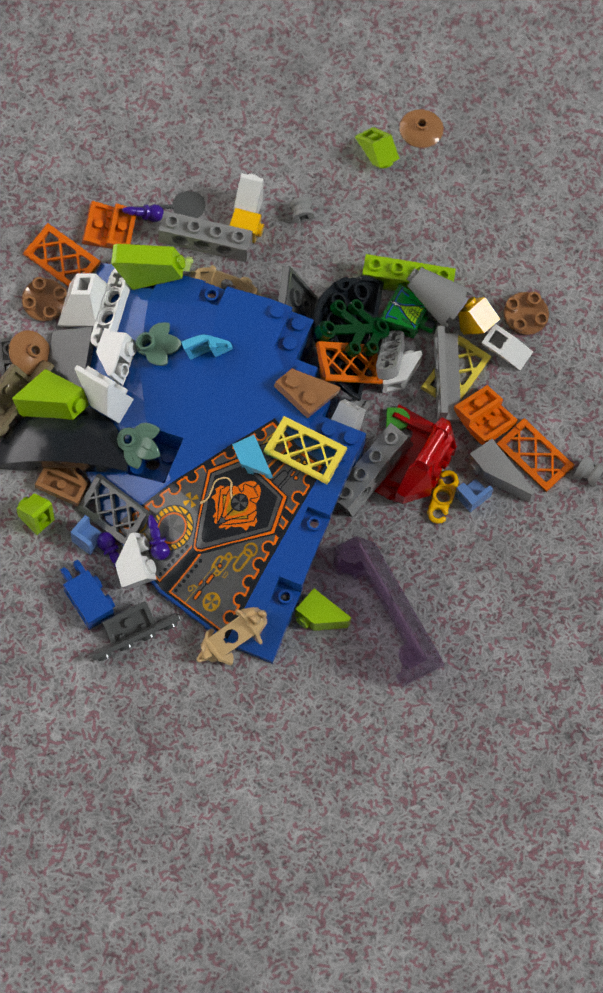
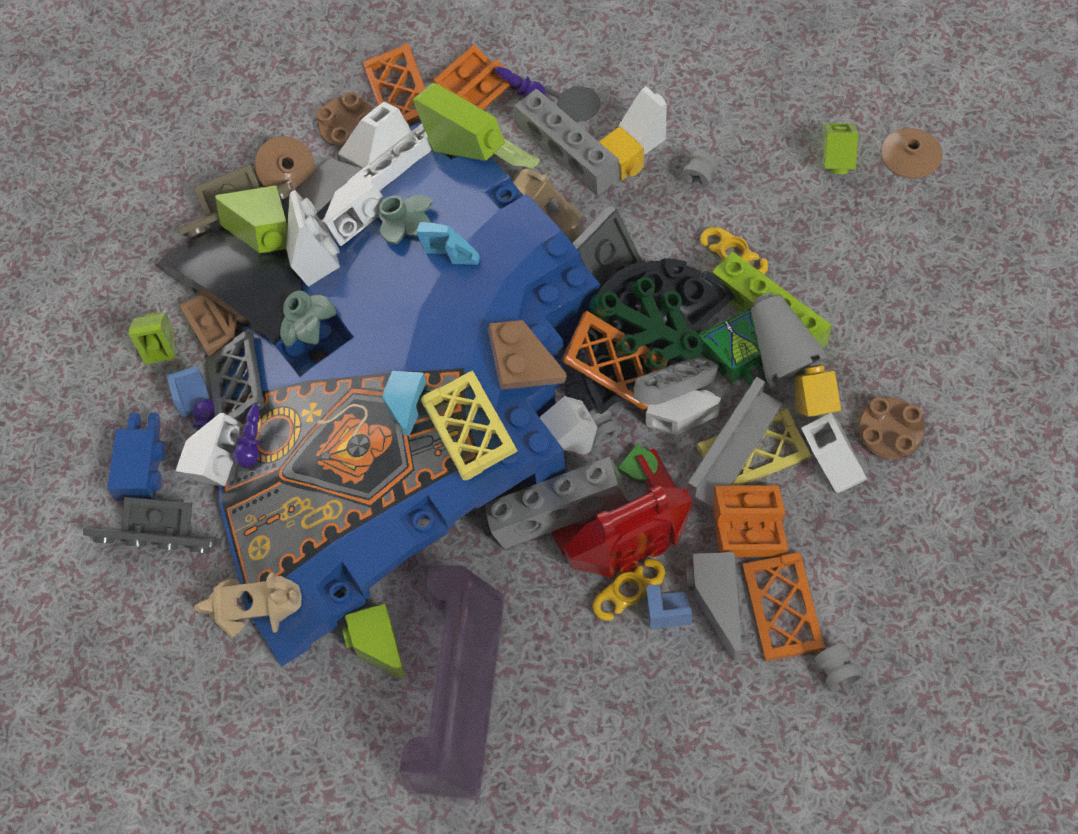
camera: 45 degrees right, 5 degrees down
none -> yellow piece [700,227,769,274]

